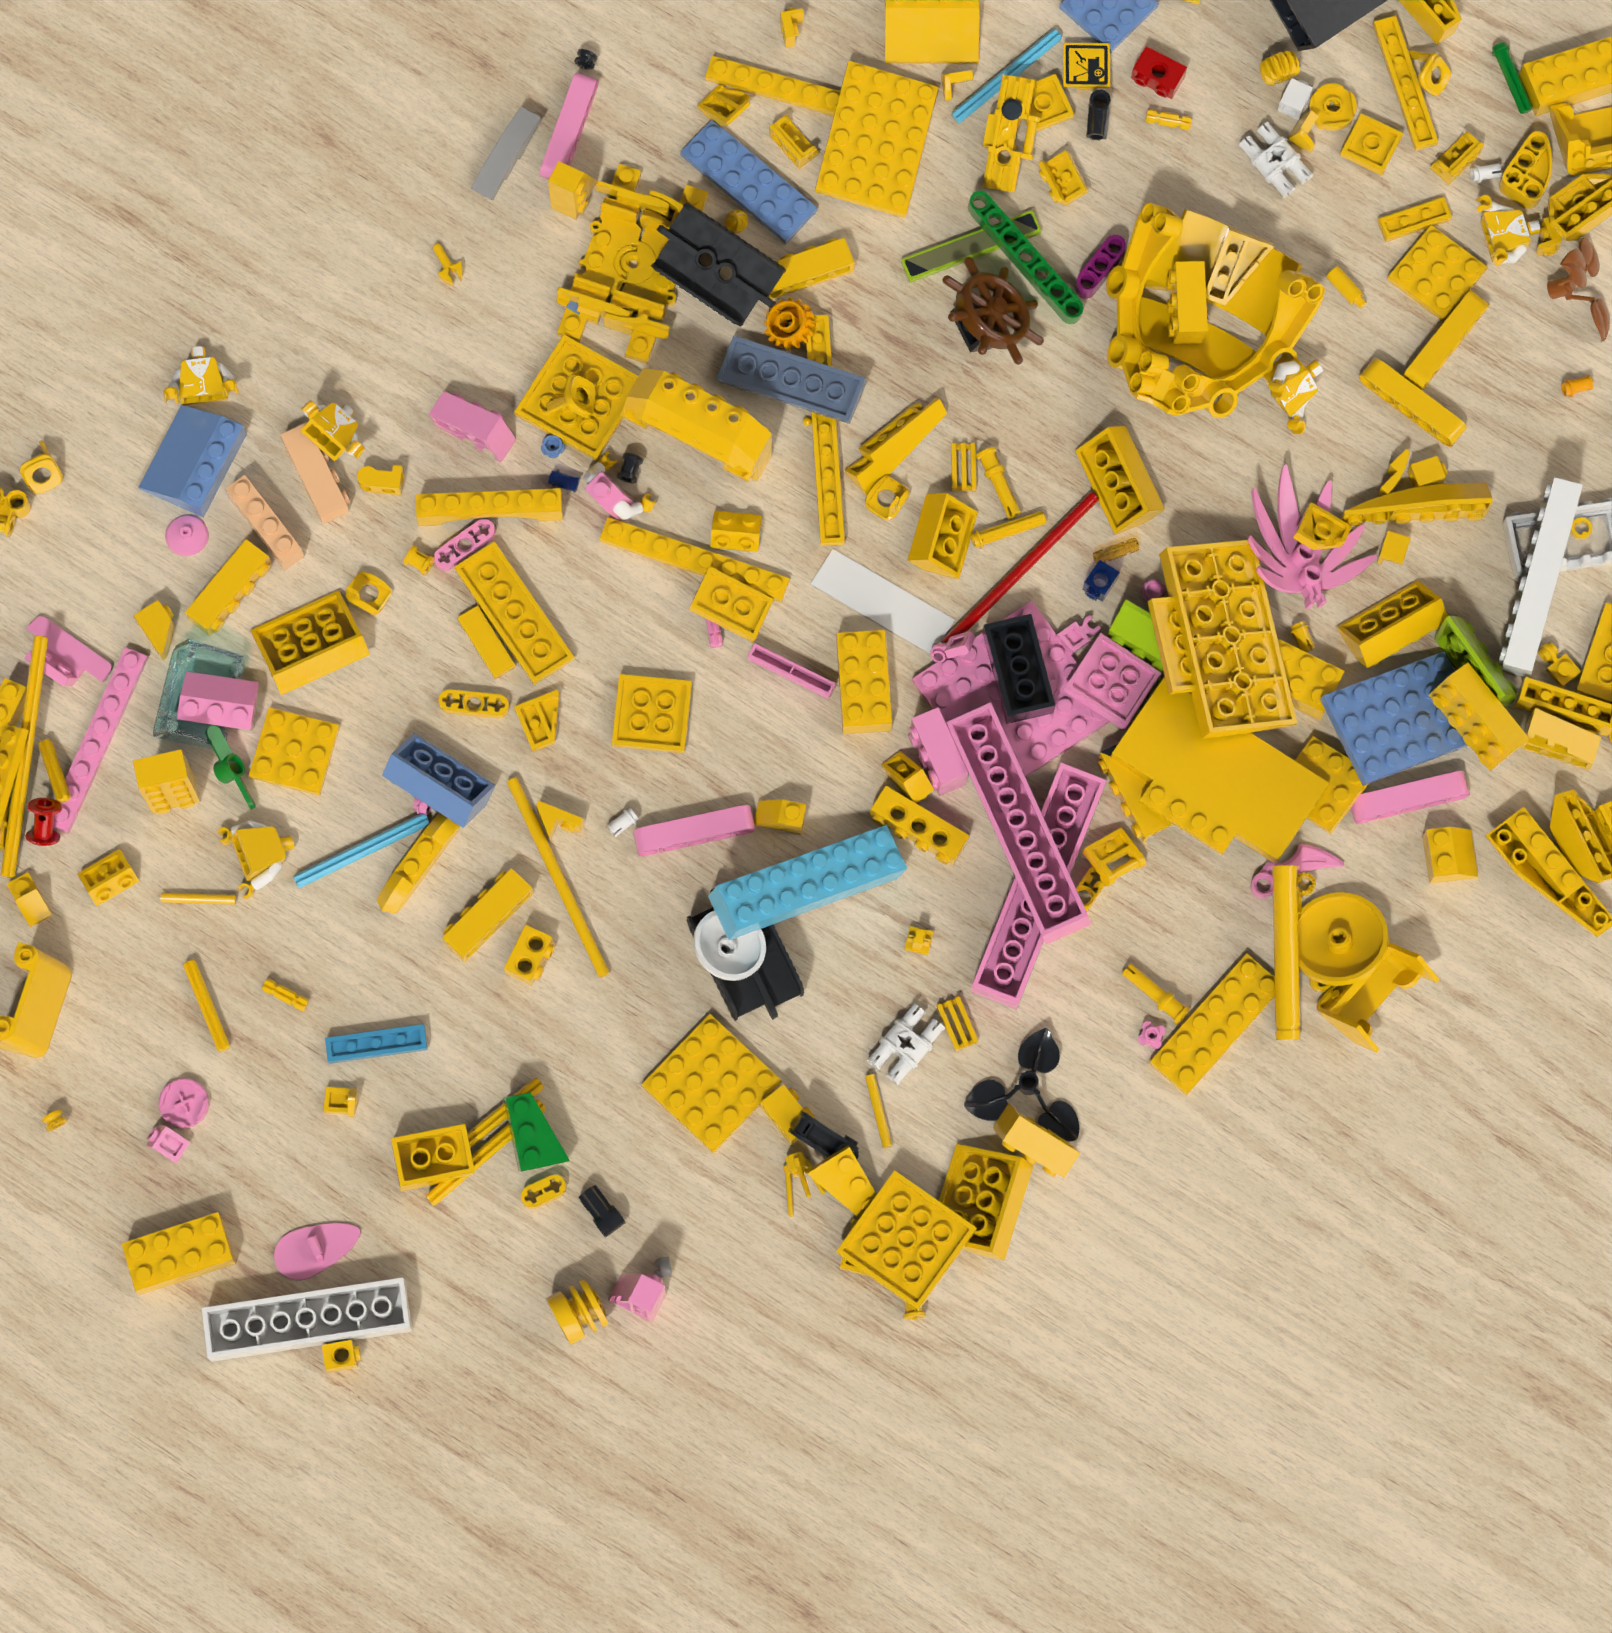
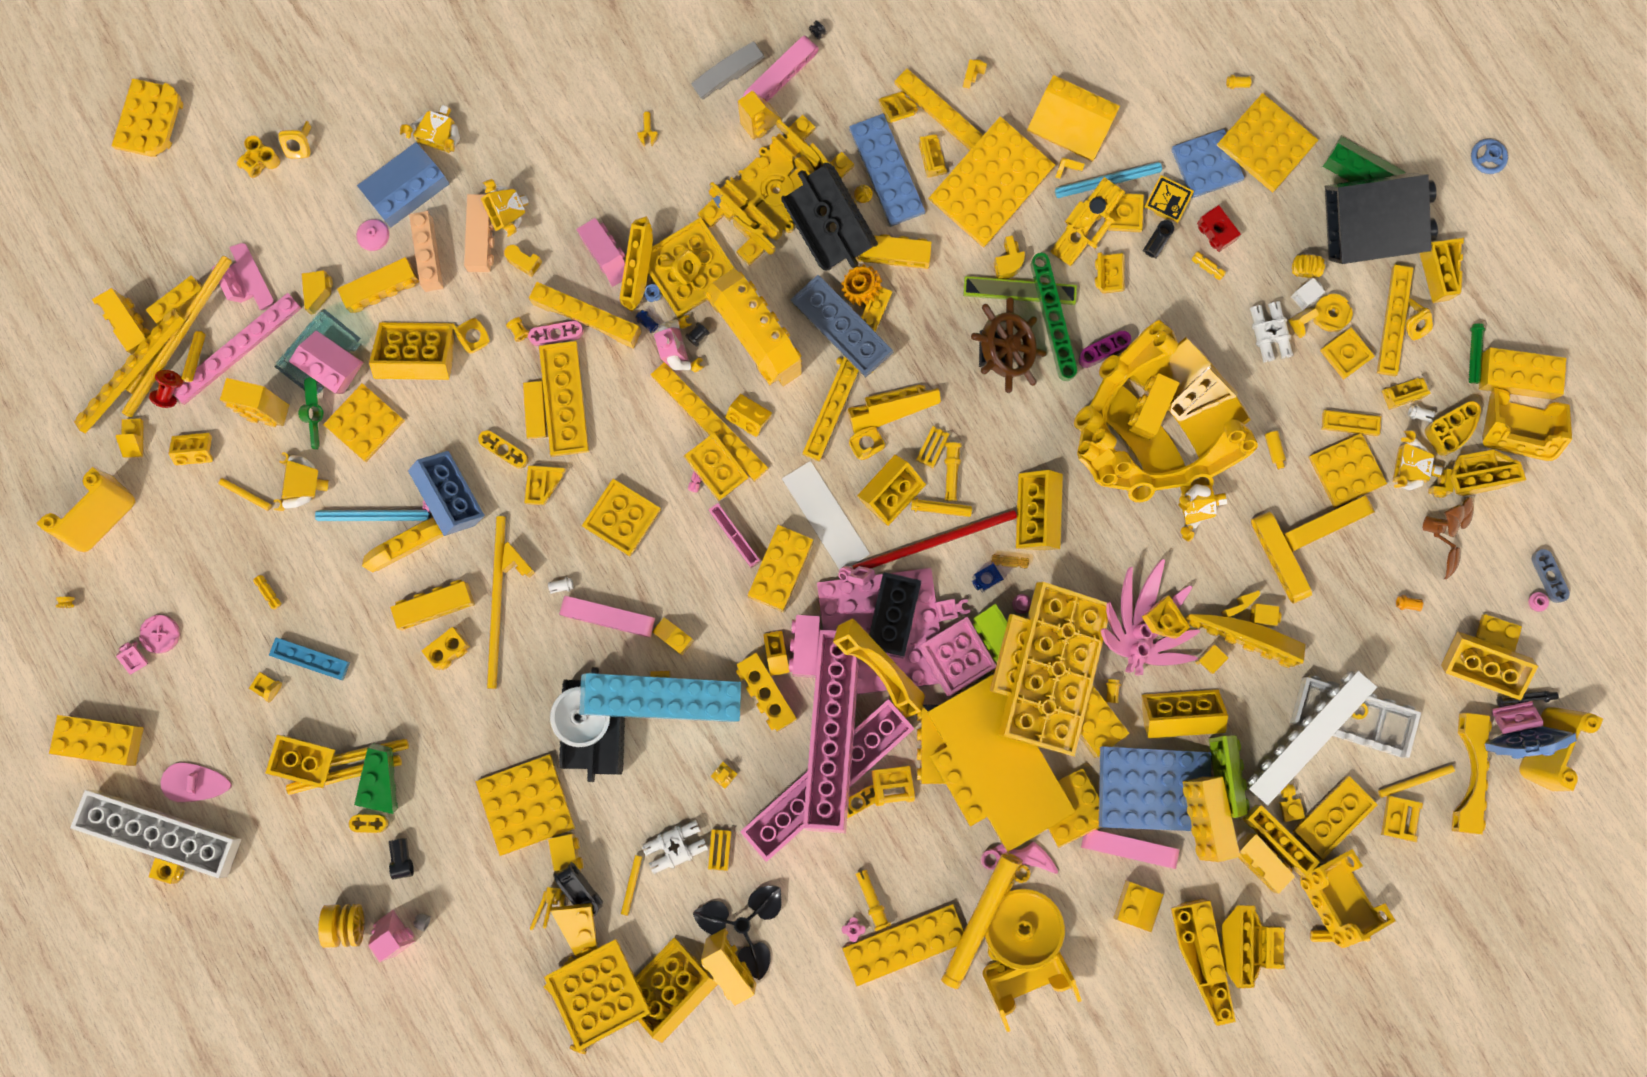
camera: 30 degrees right, 5 degrees up
yellow axle [183,960,230,1052] -> none
none -> yellow brick [619,216,653,312]
none -> yellow arch [833,619,925,718]
none -> yellow brick [993,235,1025,279]

